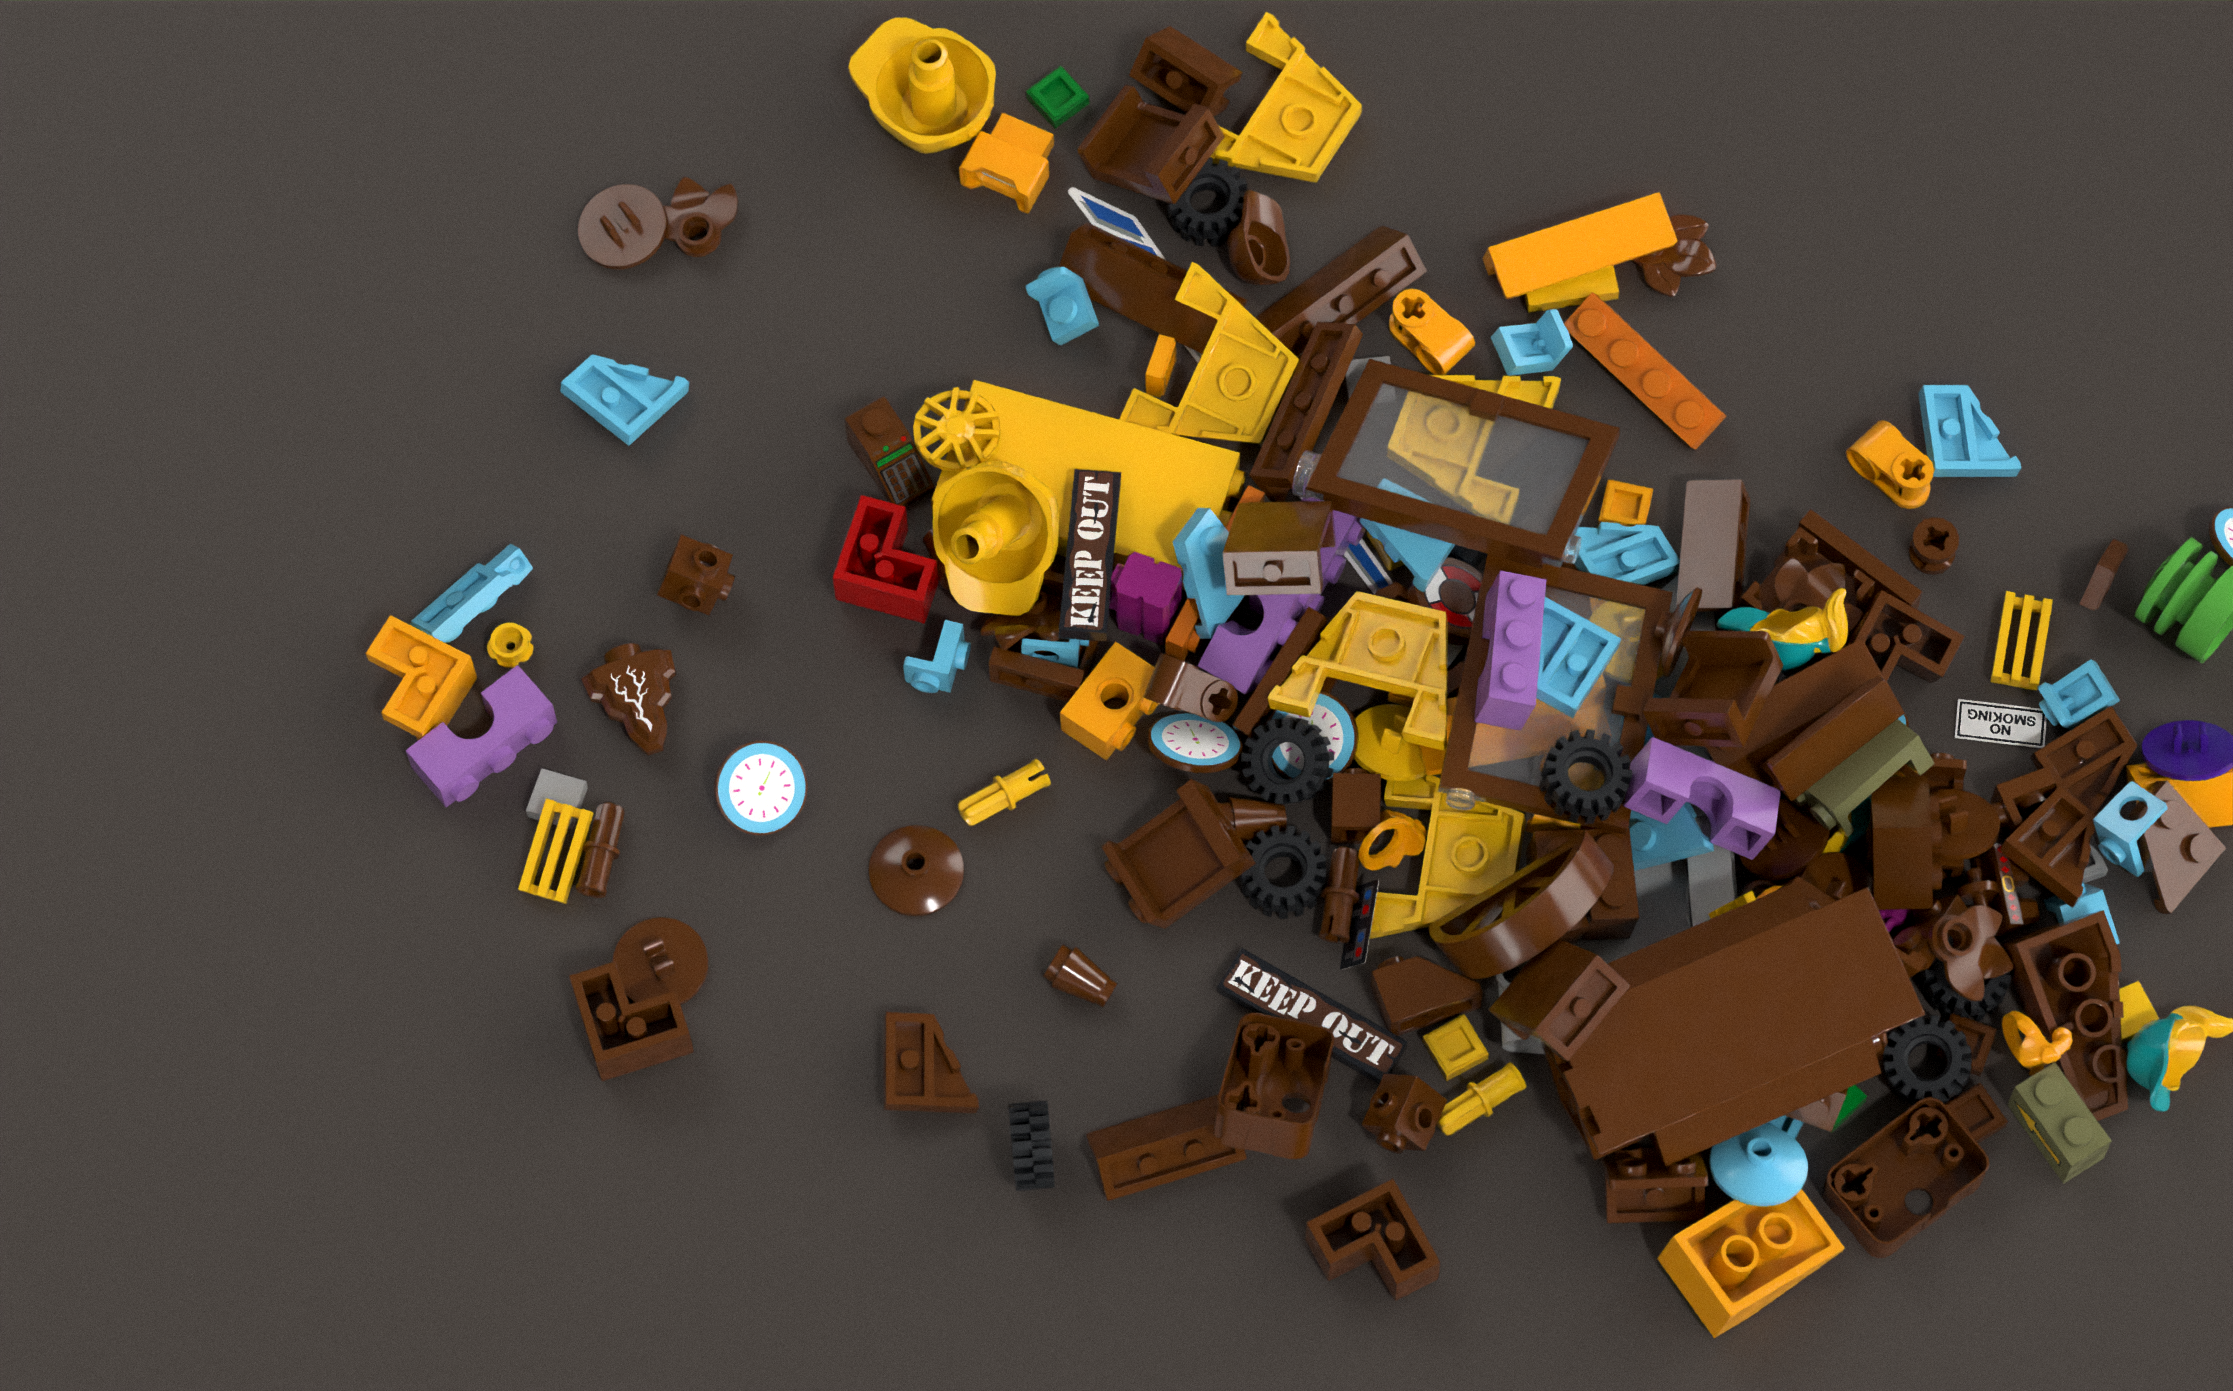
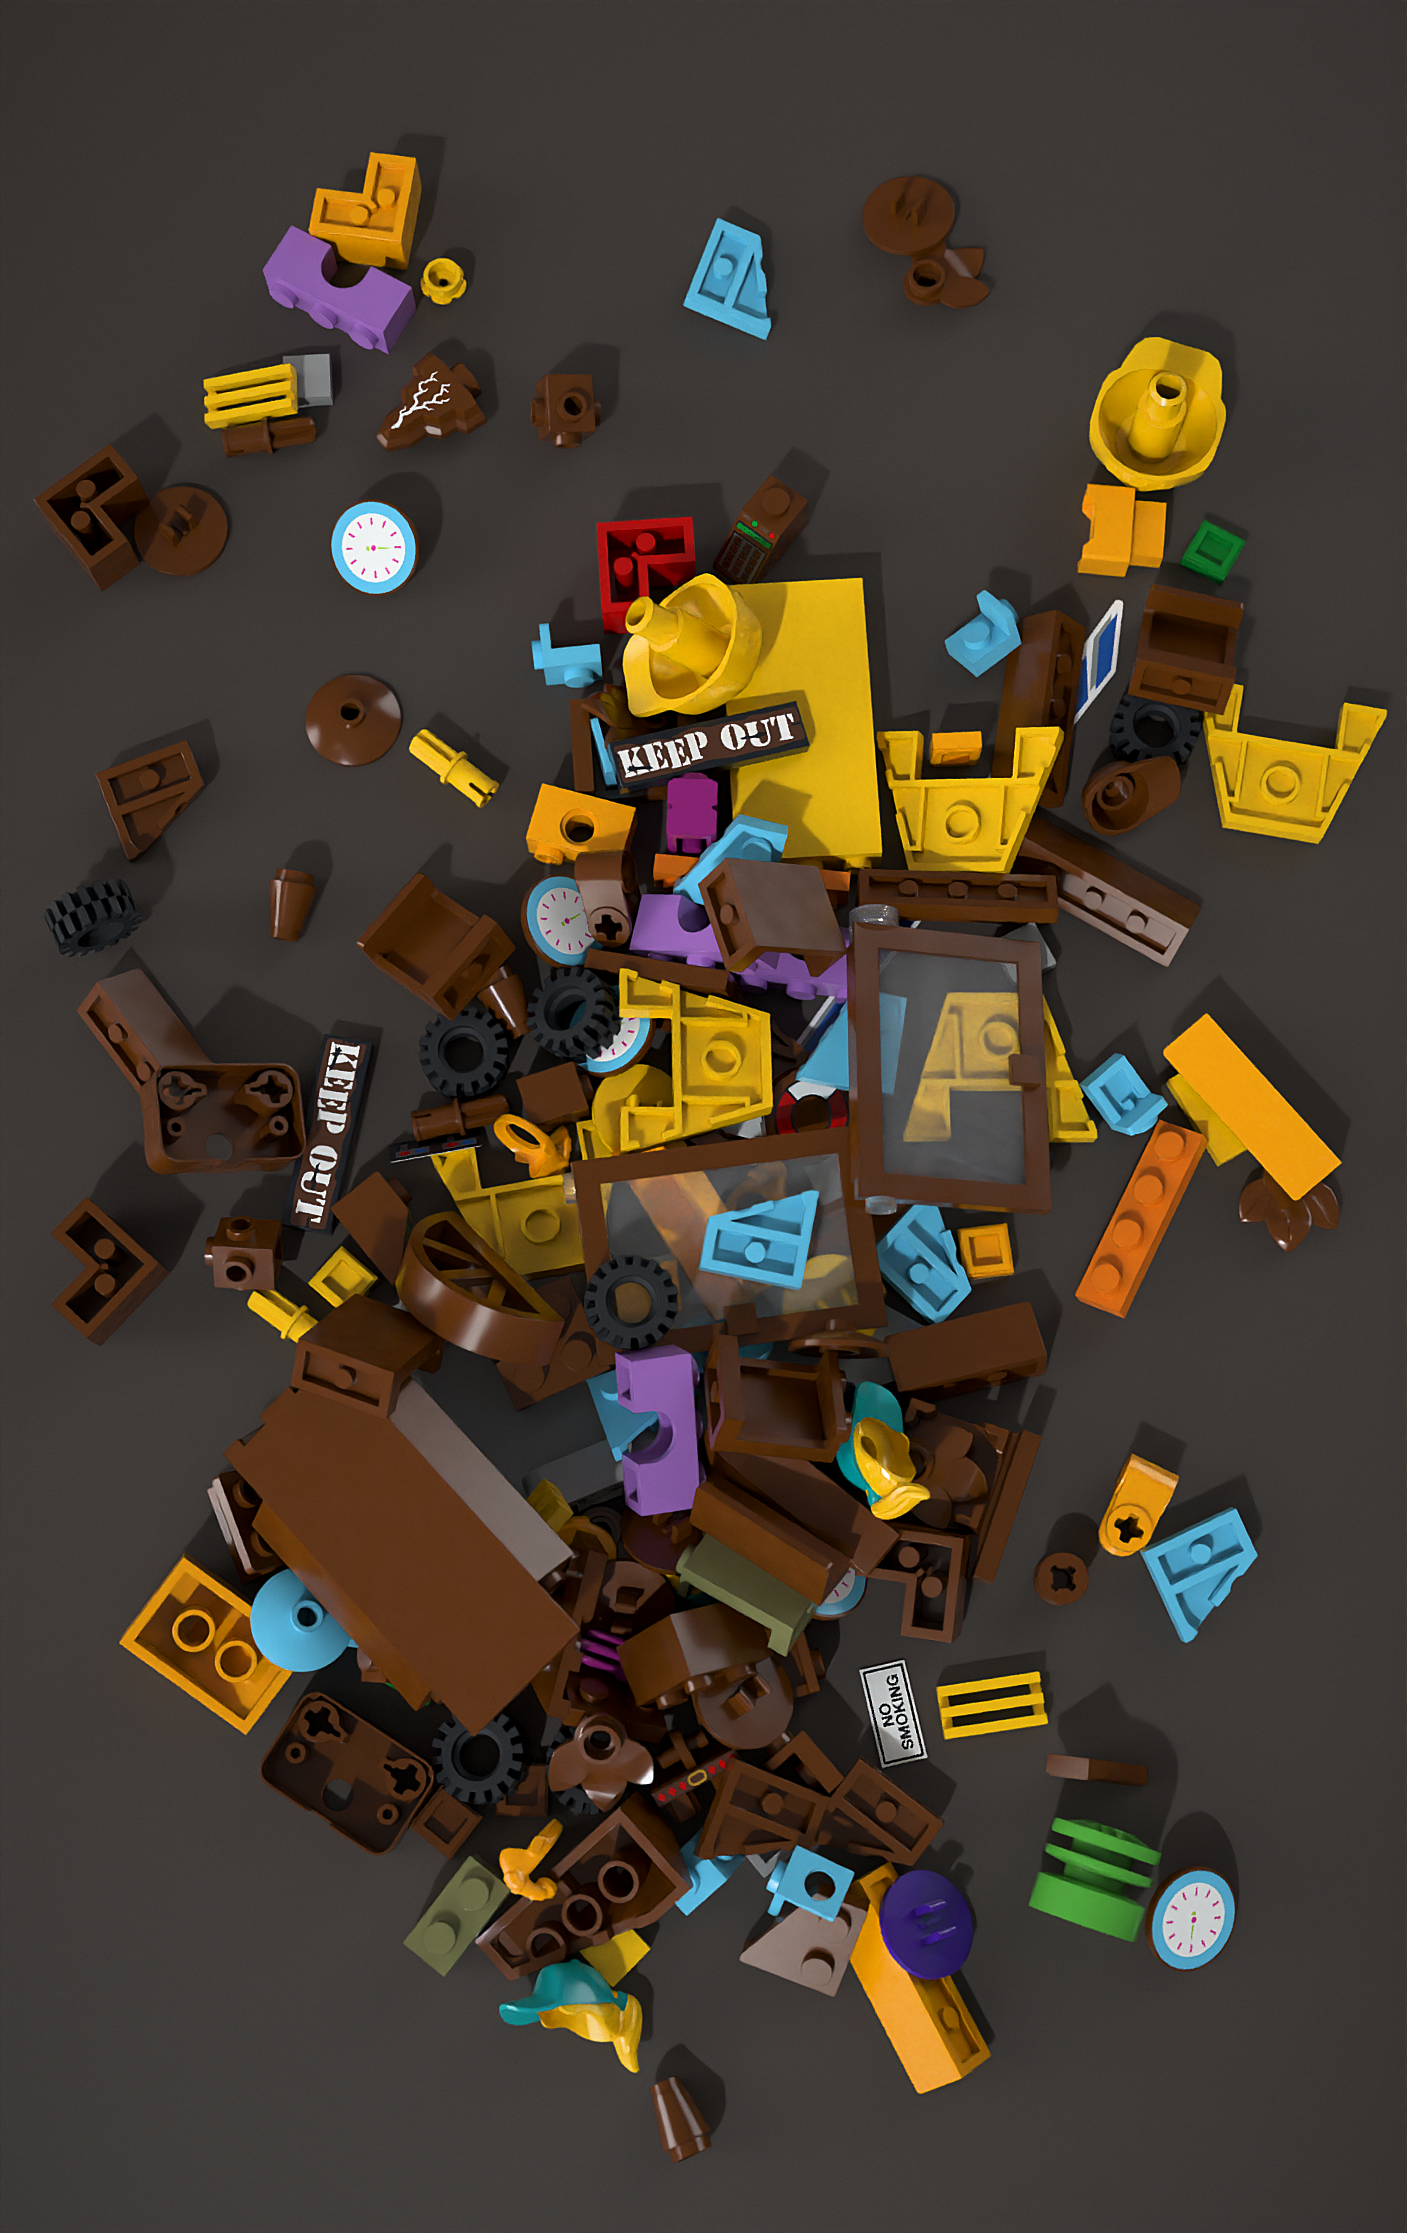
camera: 70 degrees right, 10 degrees up
medium azure hinge [410,543,533,643] -> none
yellow wheel [913,387,1000,472] -> none
reddish brown brick [1129,26,1243,116] -> none
light orange piece [1388,289,1475,375] -> none
medium lavender arch [1474,571,1546,731] -> none
medium azure bracket [2037,659,2120,730] -> none

